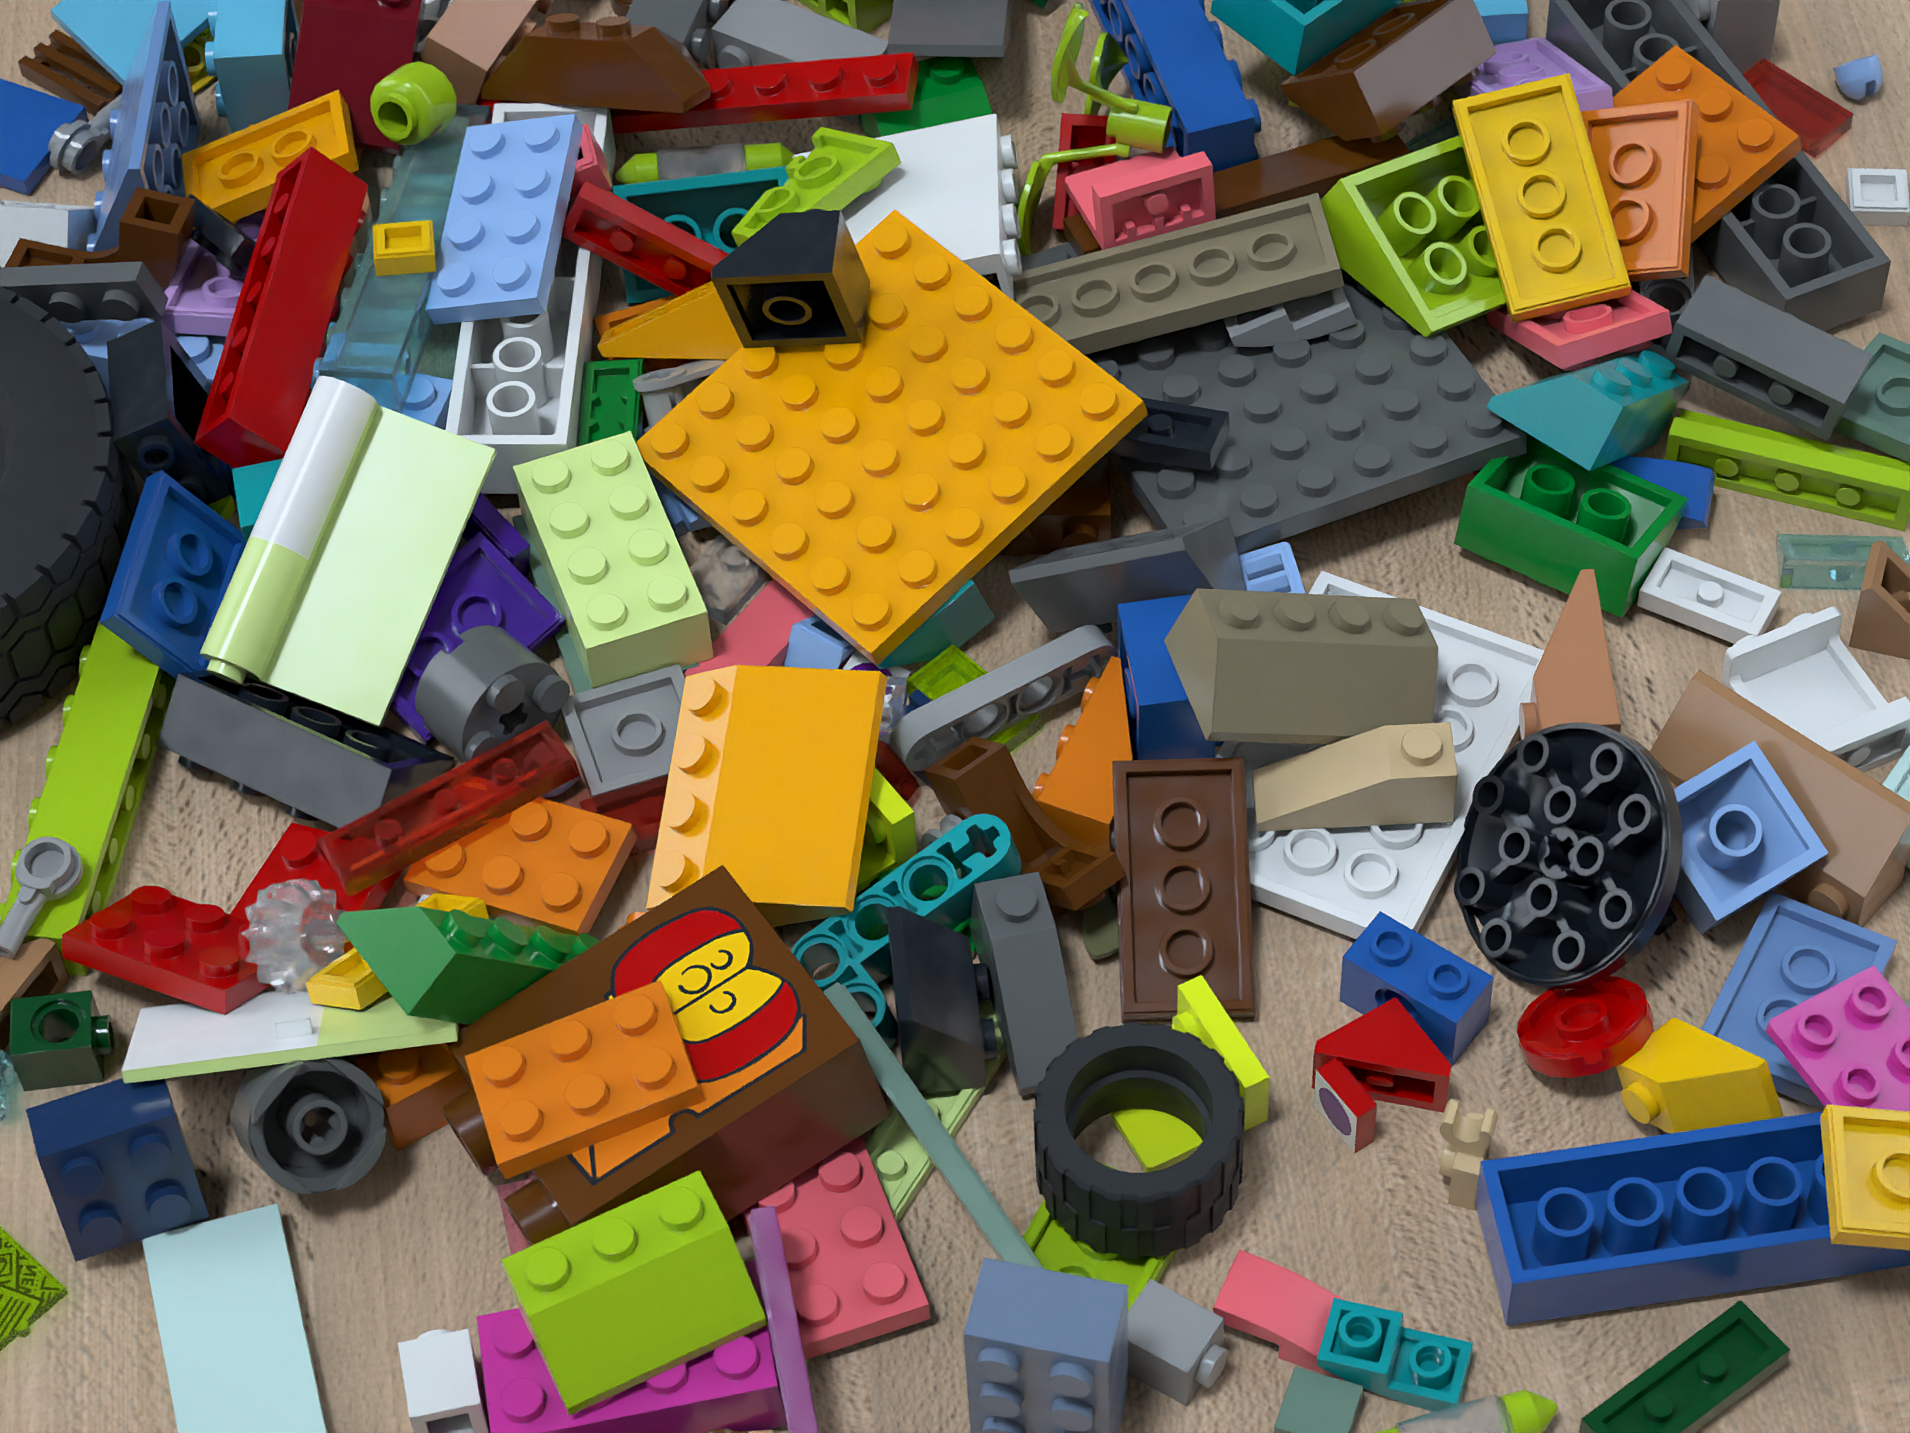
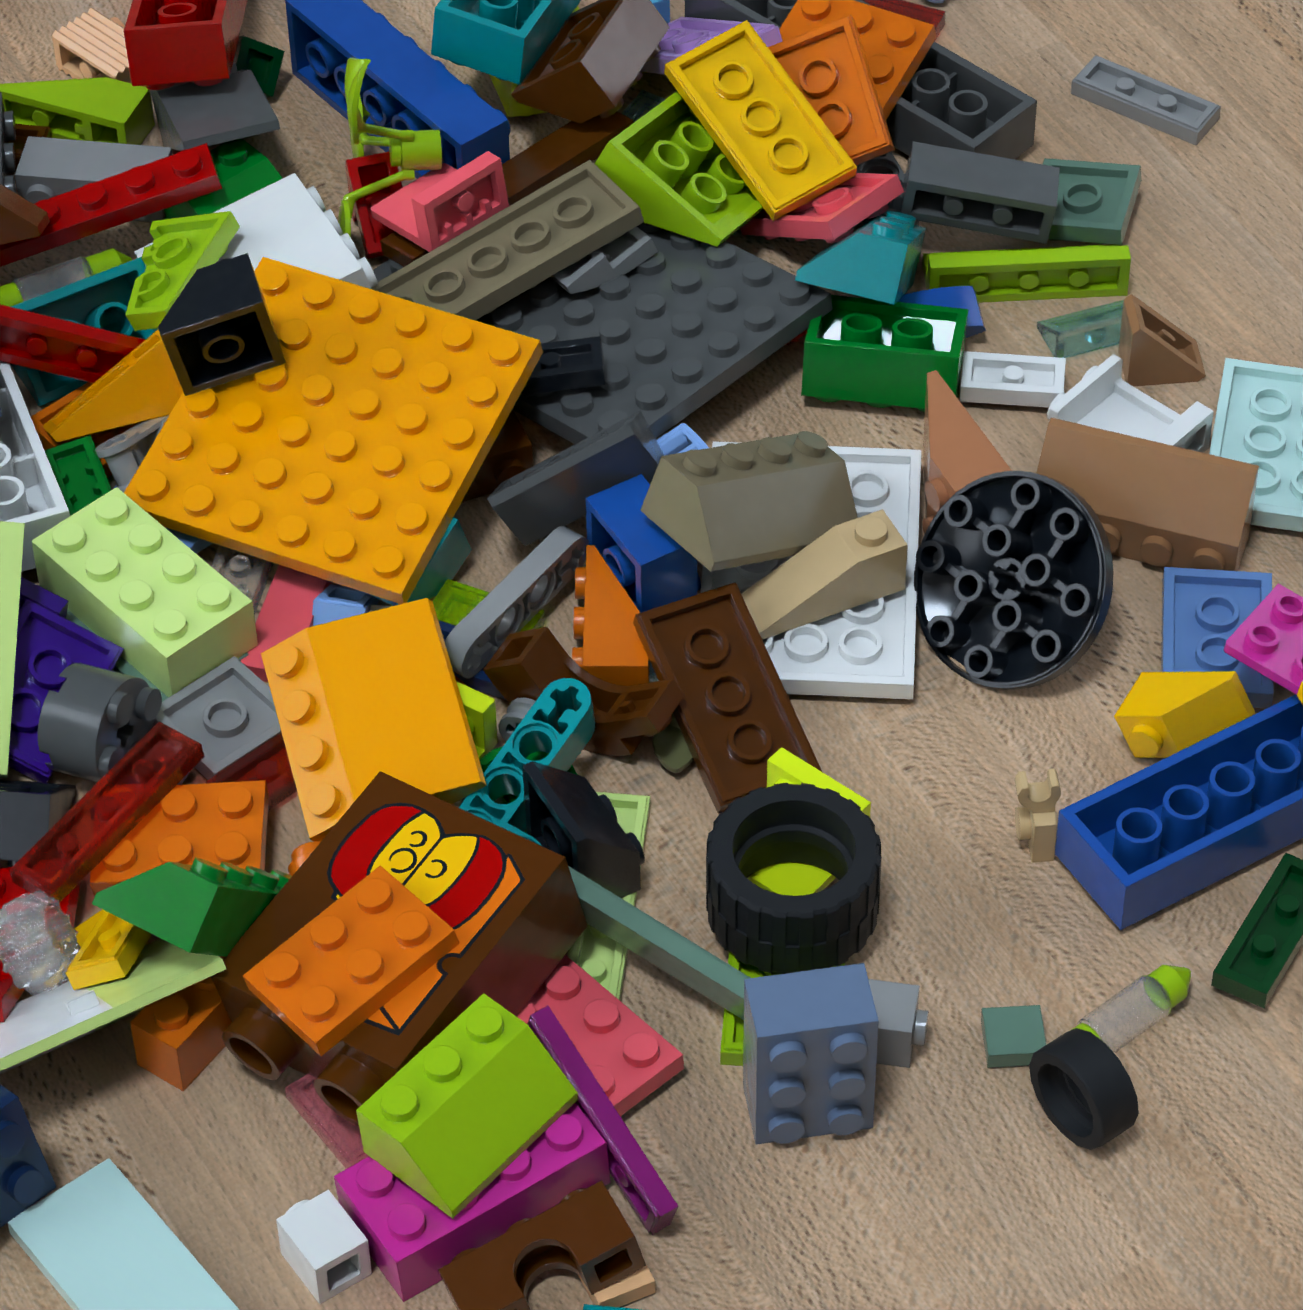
camera: 25 degrees left, 5 degrees down
dark grey brick [230,1056,387,1194] -> none
dark grey slope [969,872,1078,1096] -> none
coral slope [1213,1249,1346,1381] -> none
red slope [1312,997,1452,1113] -> none
tile [1314,1058,1377,1153] -> none
teal slope [1317,1298,1473,1418] -> none
blue brick [1339,911,1494,1066] -> none
red tile [1517,976,1654,1078] -> none
light blue slope [1674,740,1828,935] -> none
white tile [1845,168,1910,226] -> none

